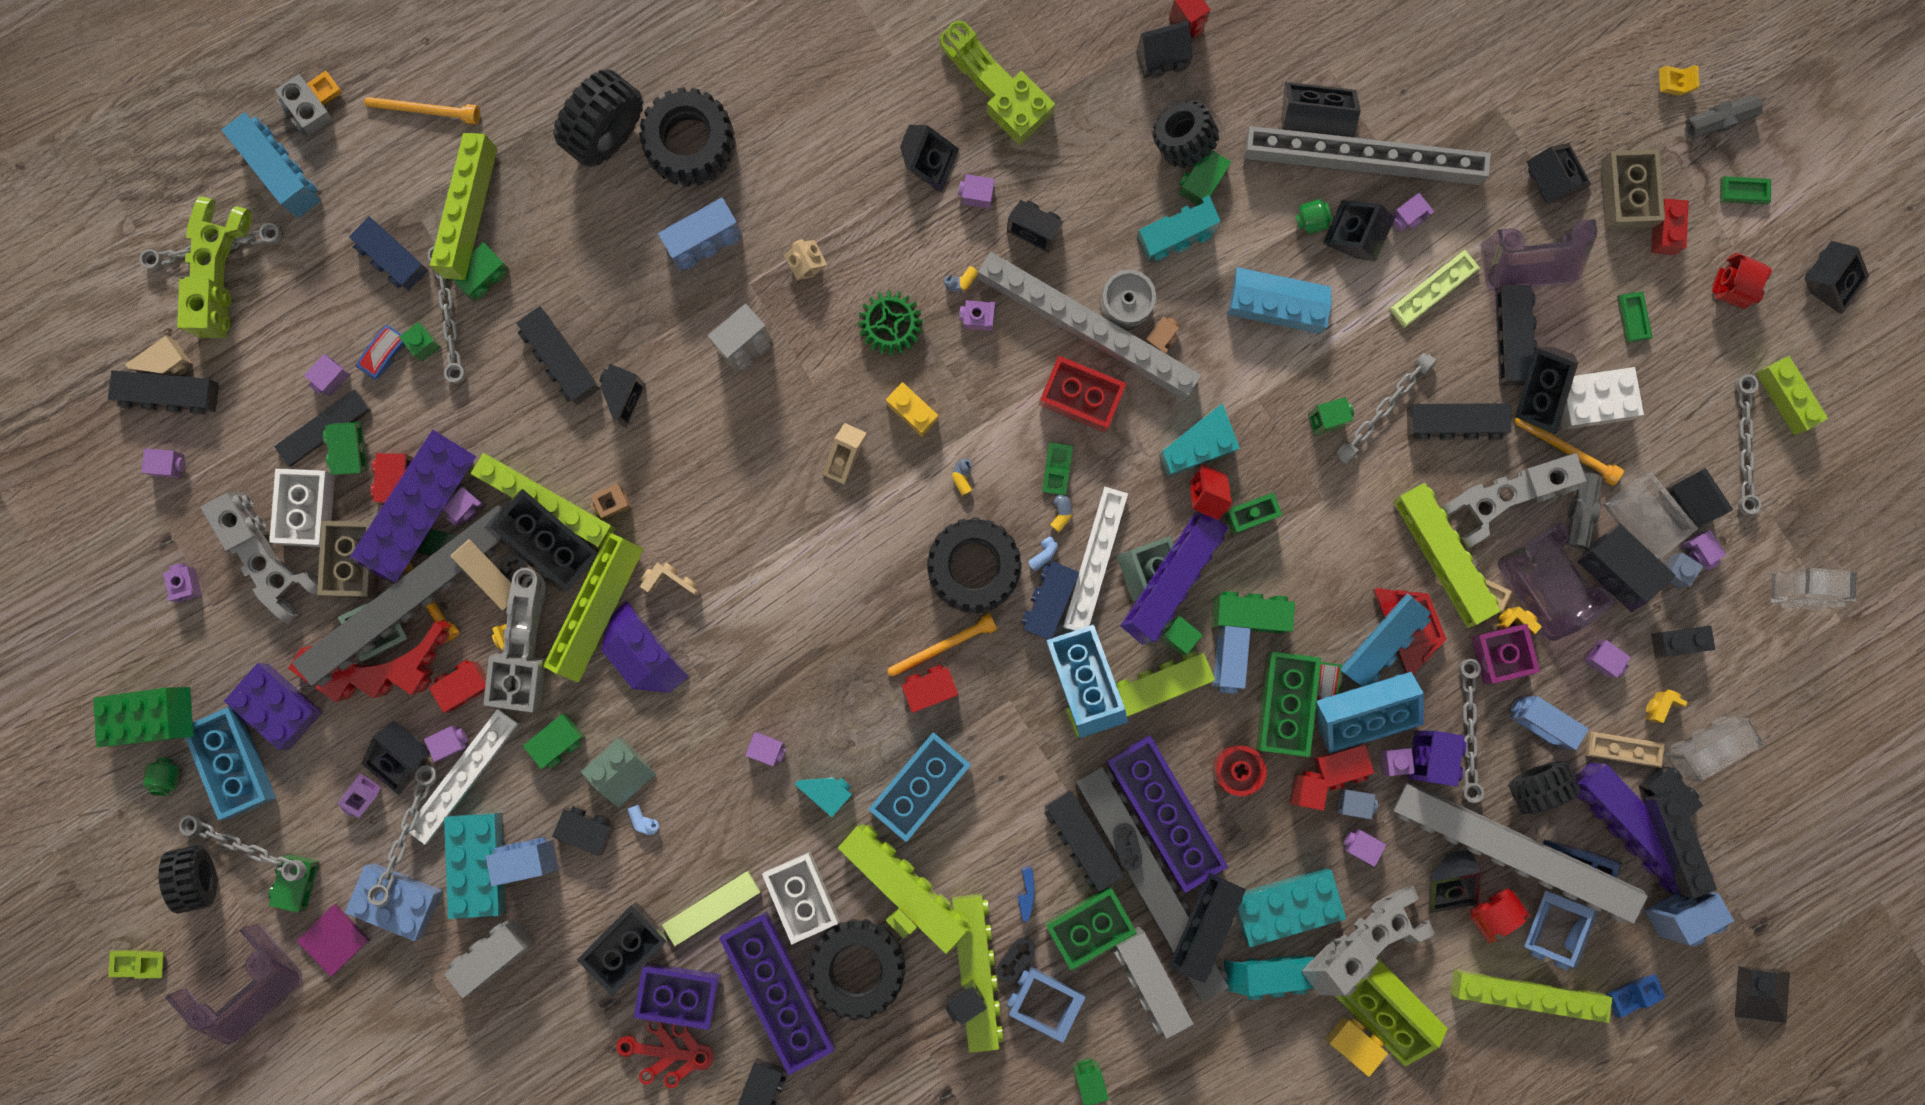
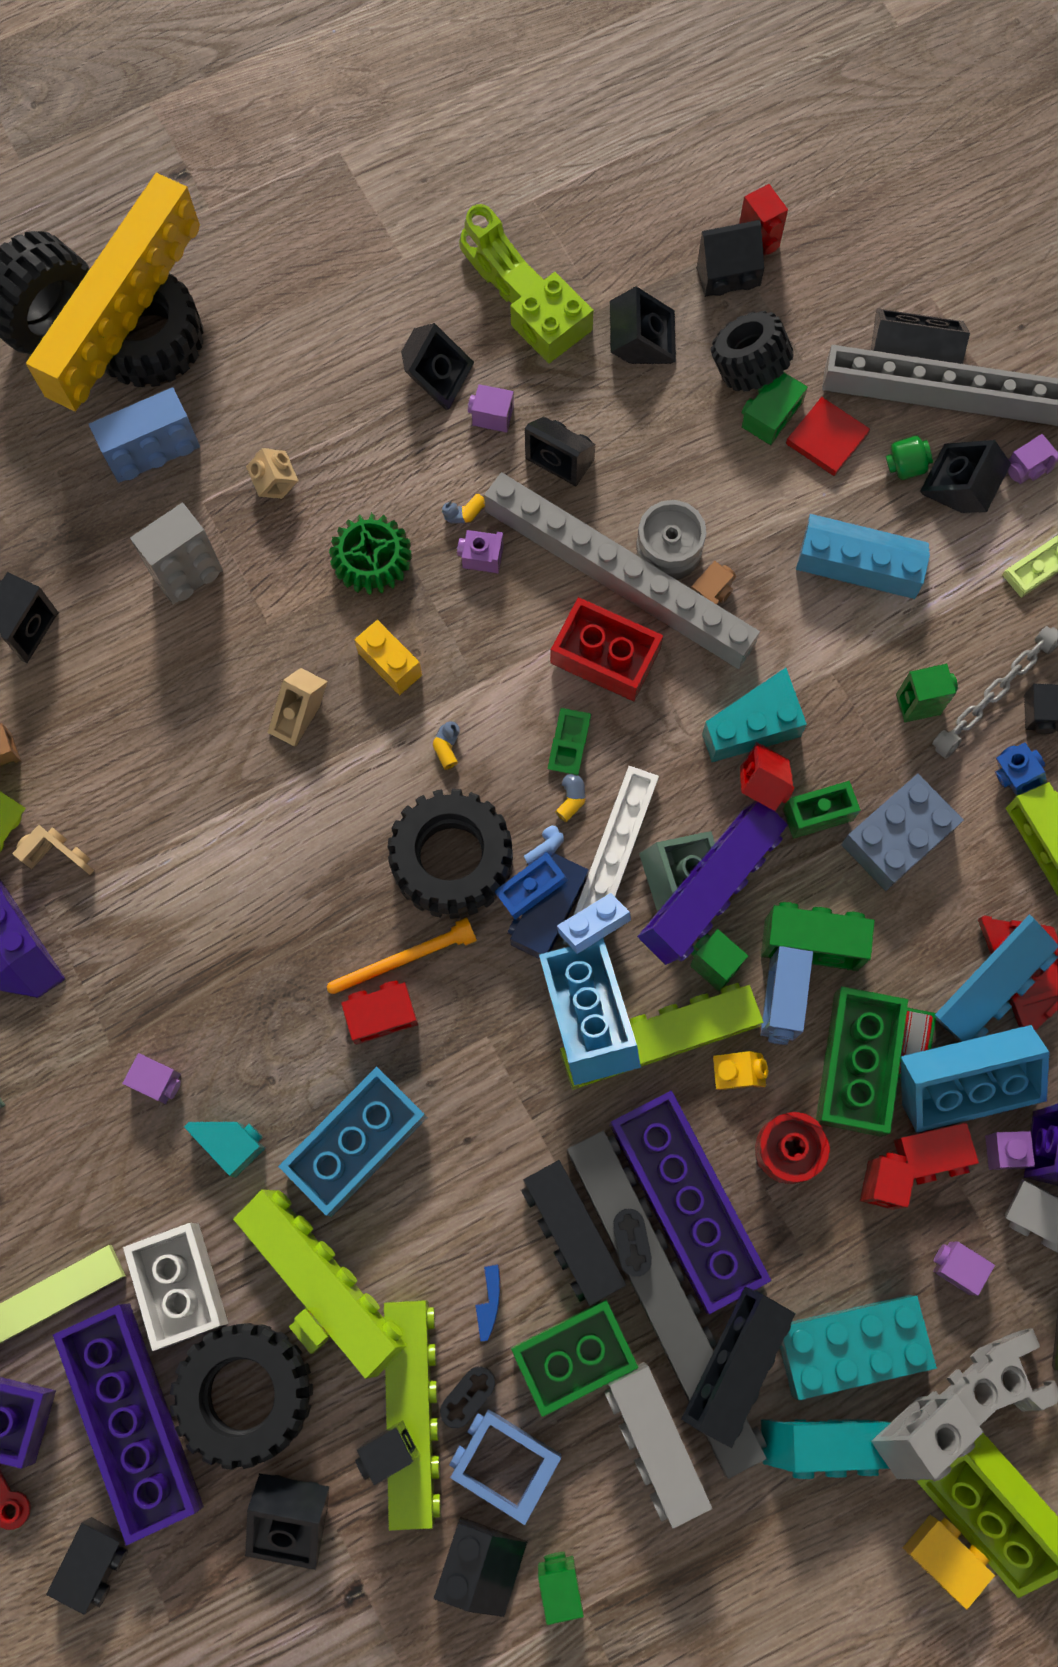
camera: 10 degrees right, 10 degrees down
teal wedge [1137,195,1221,262] -> none
sand blue brick [1337,789,1378,819] -> none
none -> yellow brick [25,173,200,412]
none -> black slope [245,1473,329,1570]
none -> black slope [433,1517,527,1617]
none -> blue plate [495,852,568,920]
none -> light blue plate [557,893,631,954]
none -> black slope [610,286,676,364]
none -> yellow bracket [713,1051,768,1090]
none -> red tile [786,397,870,476]
none -> sand blue brick [841,774,964,891]
none -> blue brick [995,742,1047,796]

